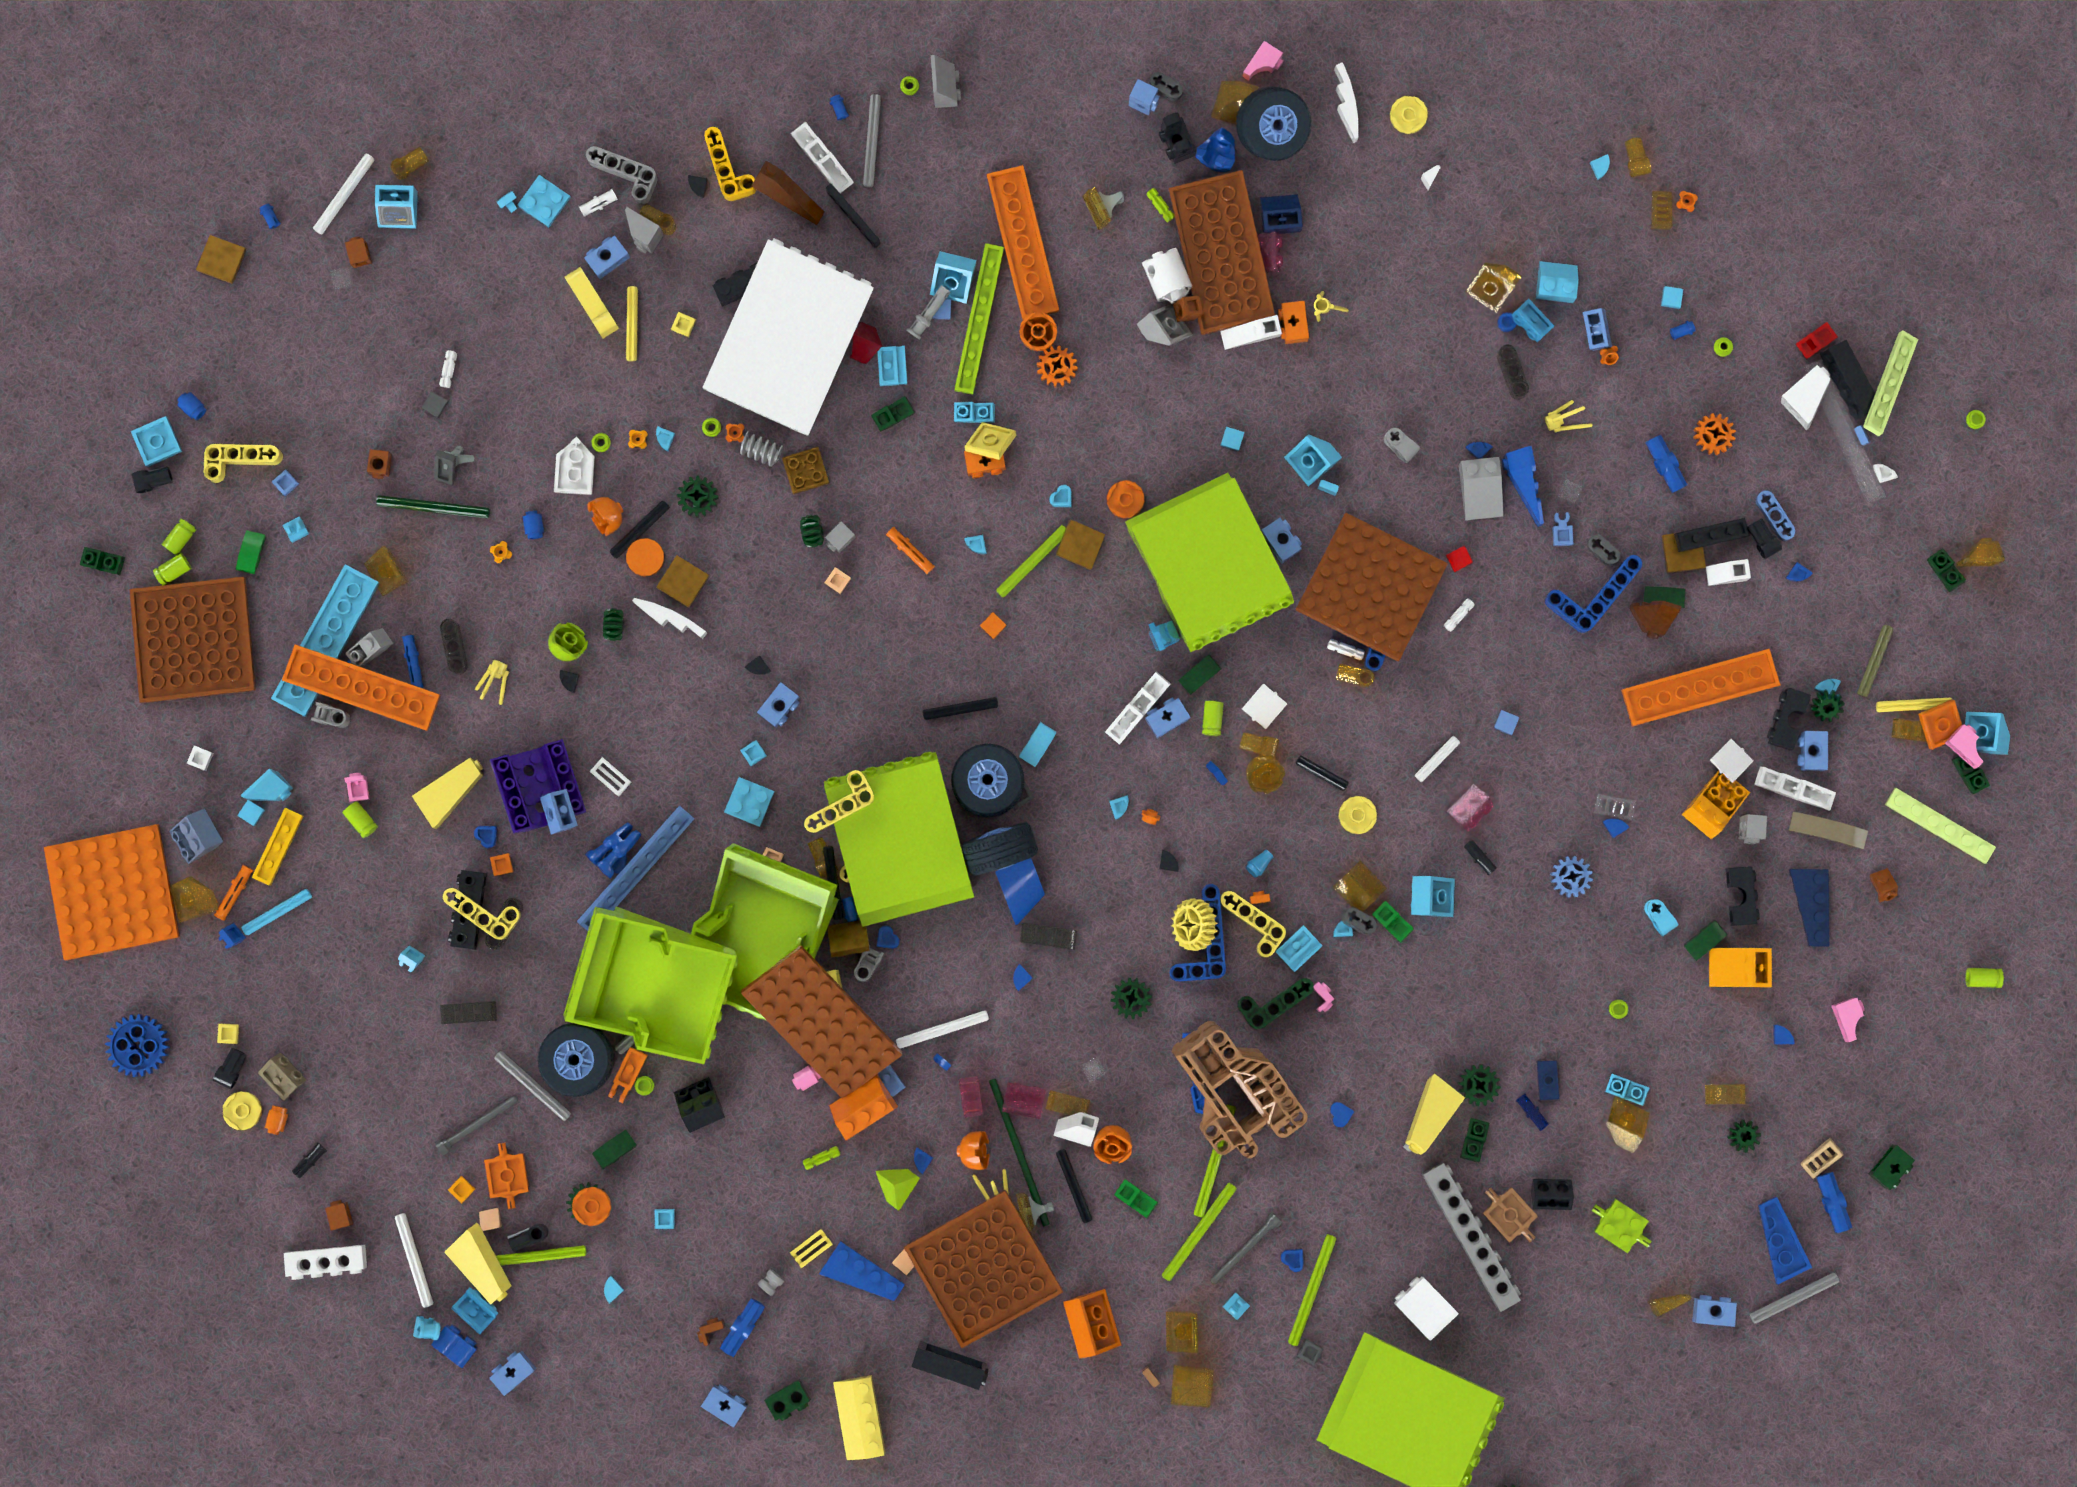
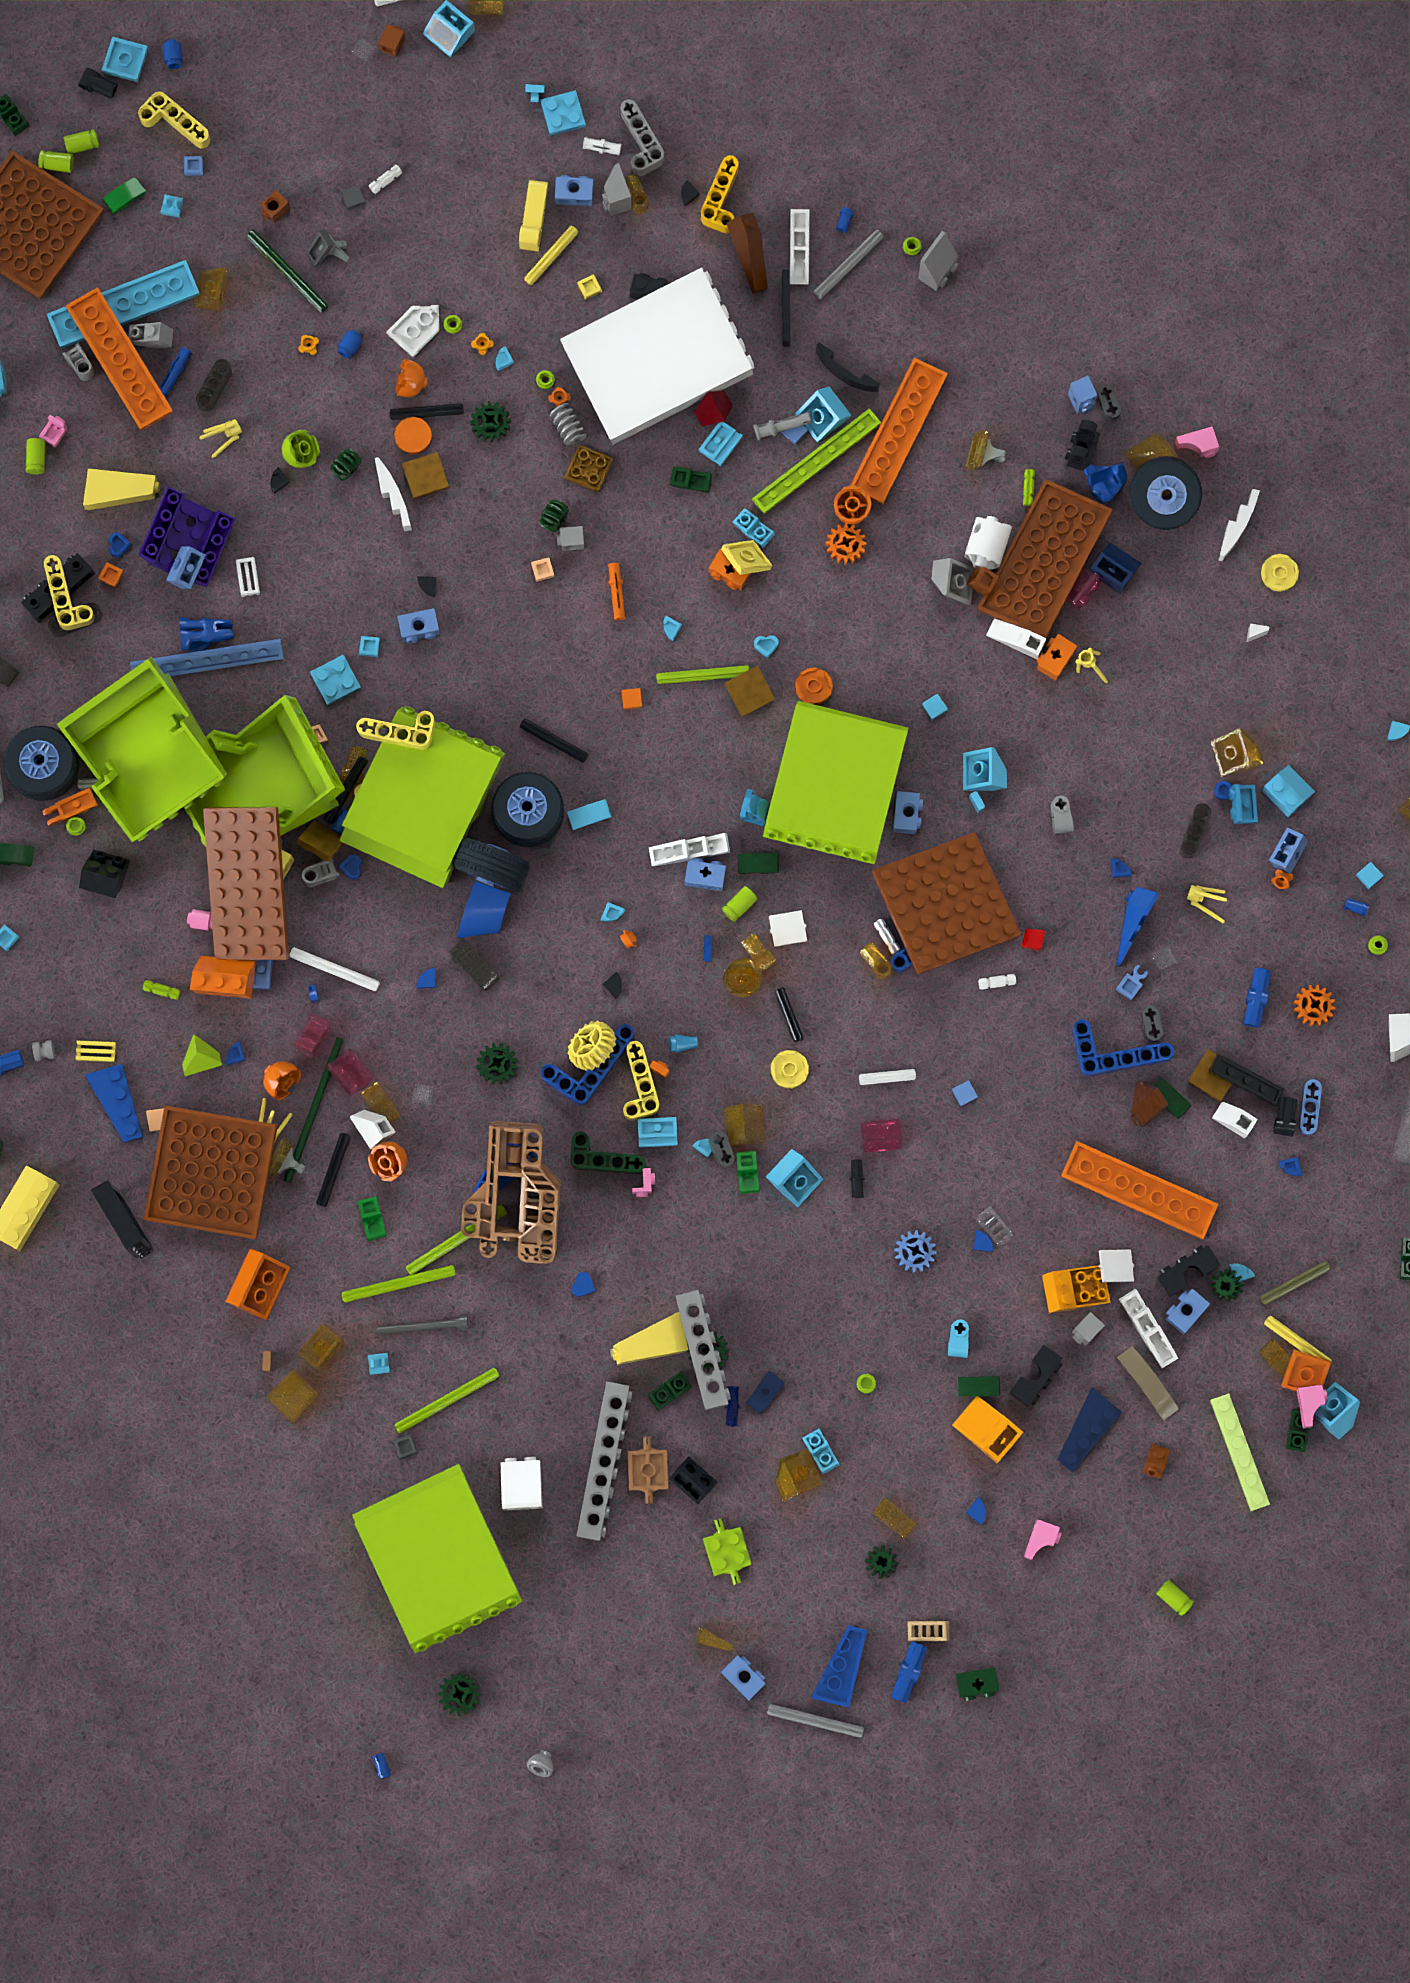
camera: 40 degrees right, 5 degrees down
blue tile [1280,1249,1304,1272] -> none
light grey slope [1459,457,1503,521] -> none
none -> light grey brick [676,1290,731,1411]
none -> black slope [816,342,880,392]

